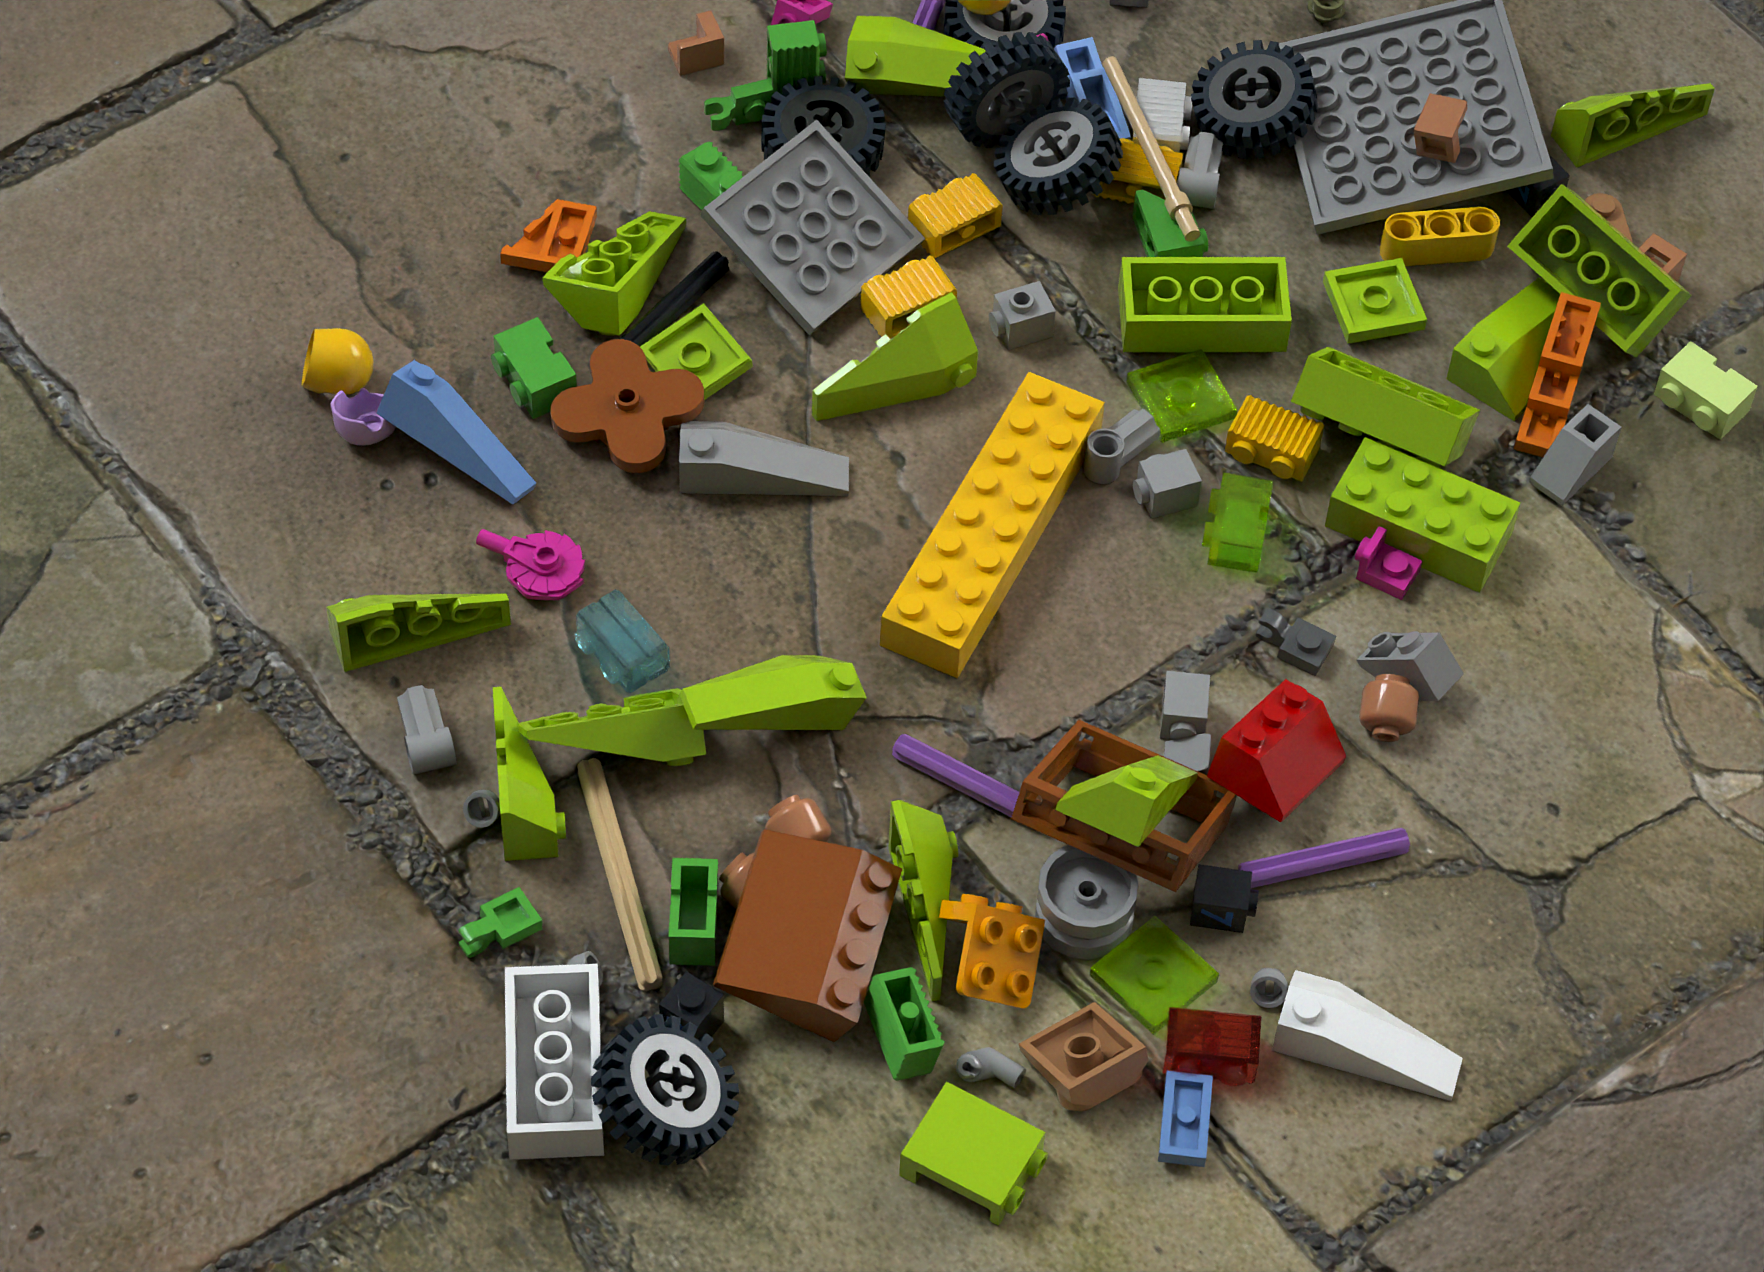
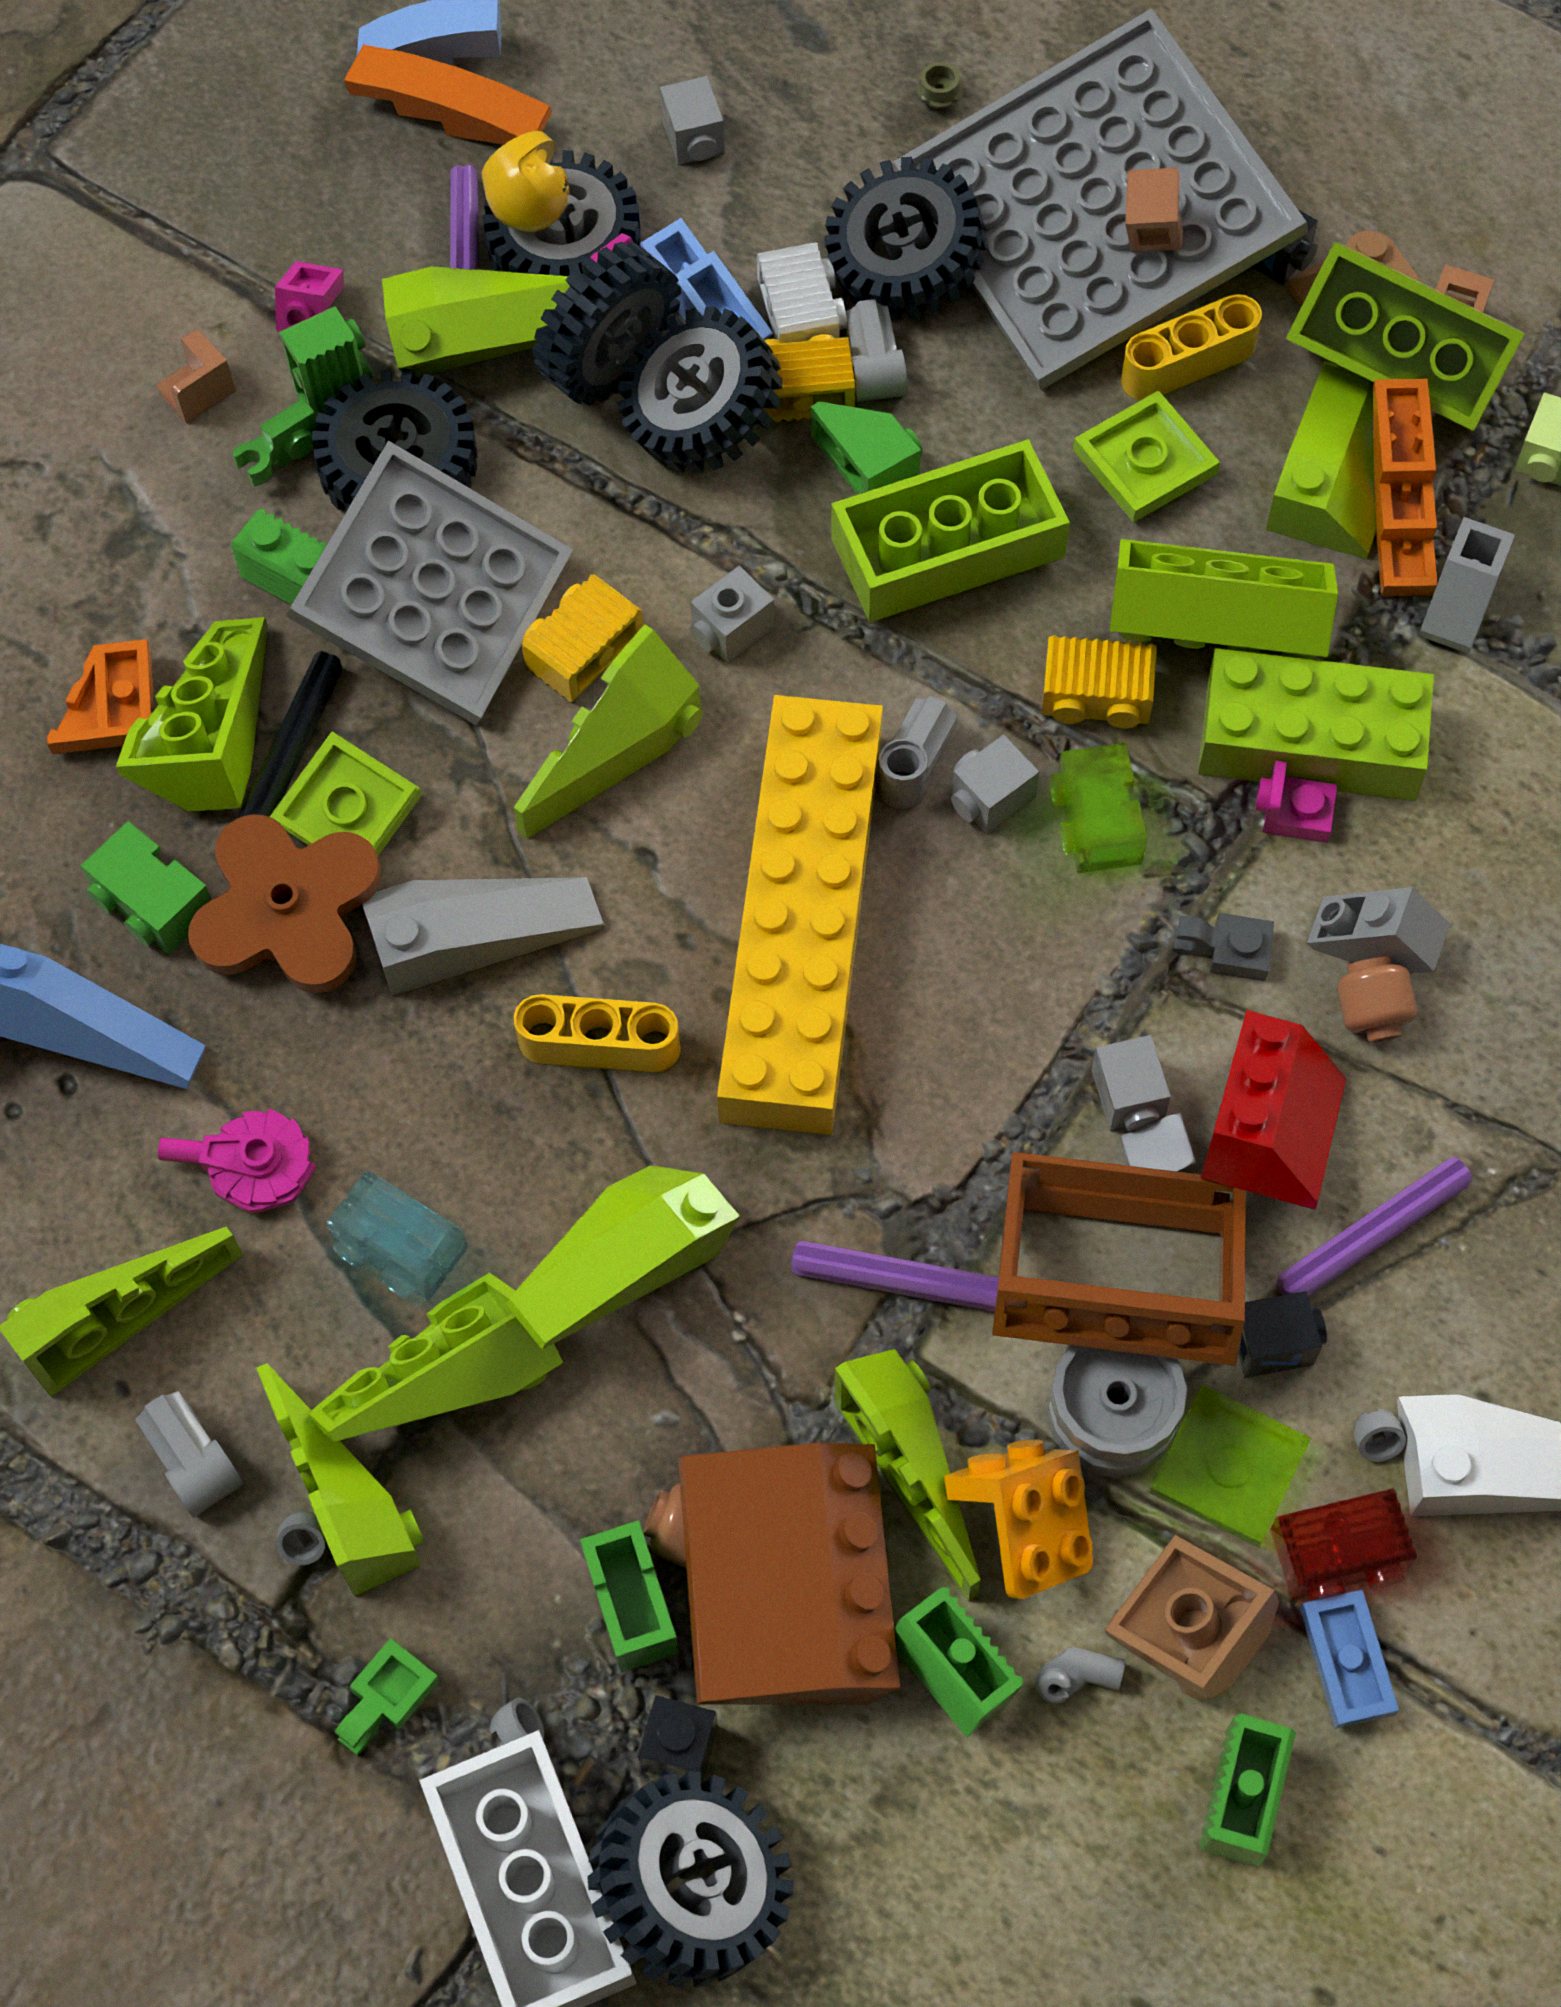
camera: 15 degrees left, 10 degrees up
tan axle [577,758,663,991] -> none
nougat head [765,795,832,842] -> none
lime panel [899,1081,1048,1226] -> none
yellow brick [908,173,1003,259] -> none
lime wedge [1055,755,1198,847] -> none
tan bar [1102,56,1200,241] -> none
clear neon green tile [1126,349,1238,443] -> none
lime wedge [1551,83,1715,168] -> none
none -> yellow beam [514,994,681,1072]
none -> bright green brick [1198,1714,1296,1867]

